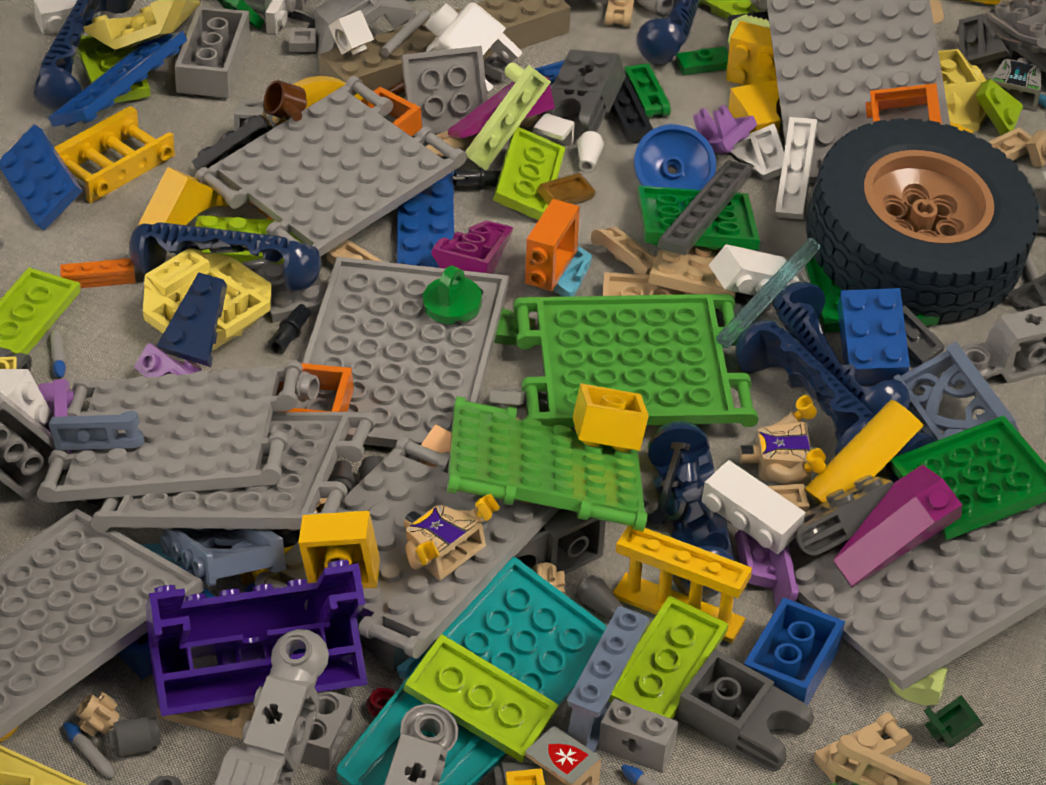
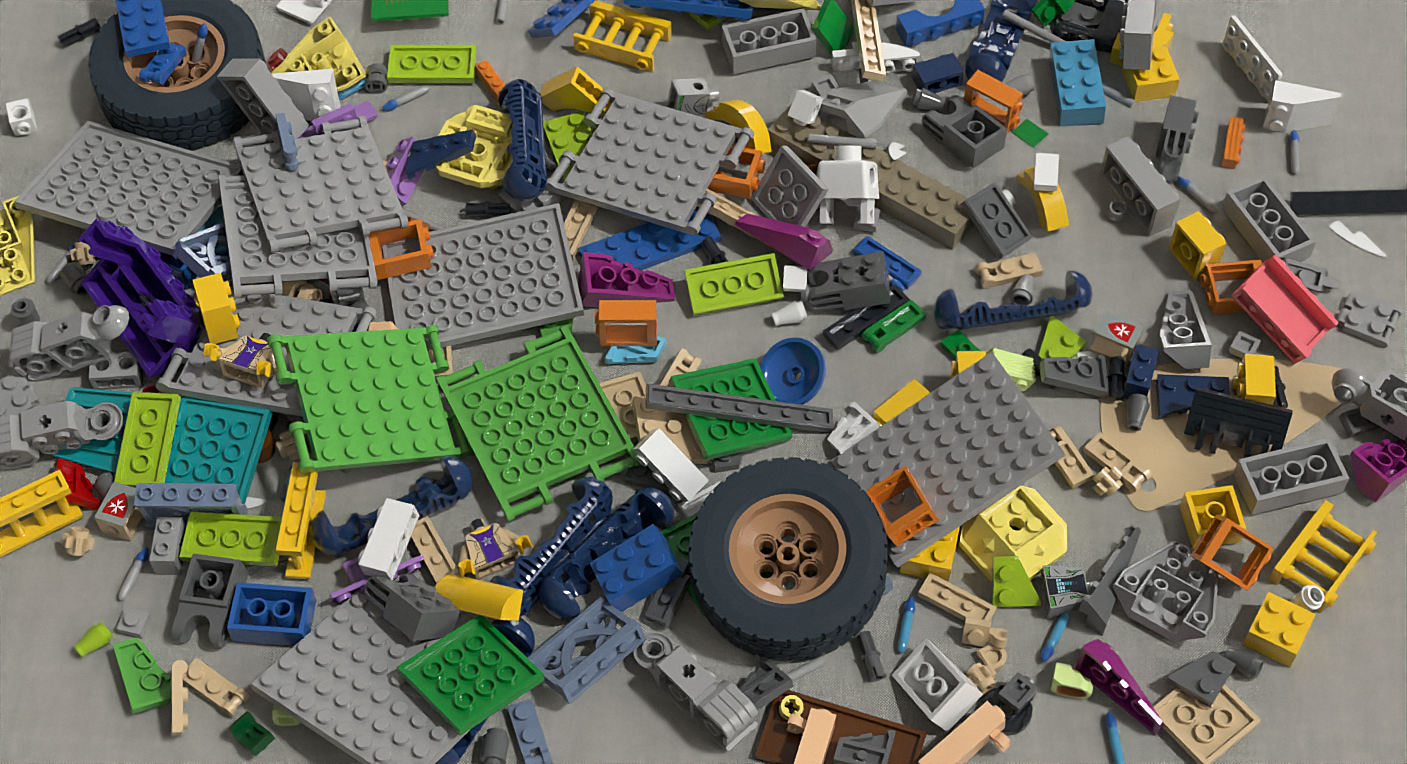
camera: 70 degrees right, 15 degrees up
black plate [192,115,273,170] -> none
reddish brown piece [263,80,307,121] -> none
light grey plate [295,371,319,402] -> none
green tile [423,265,482,324] -> none
yellowish green piece [465,63,551,170] -> none
light grey plate [490,387,526,409] -> none
pearl gold tile [537,173,596,205] -> none
yellow brick [572,383,649,452] -> none
black piece [643,442,691,527] -> none
medium lavender plate [693,105,757,155] -> none
clear light blue axle [716,238,820,348] -> none
white plate [775,117,817,220] -> none
magenta wedge [833,465,962,588] -> none
dark grey wing [959,14,1010,65] -> none

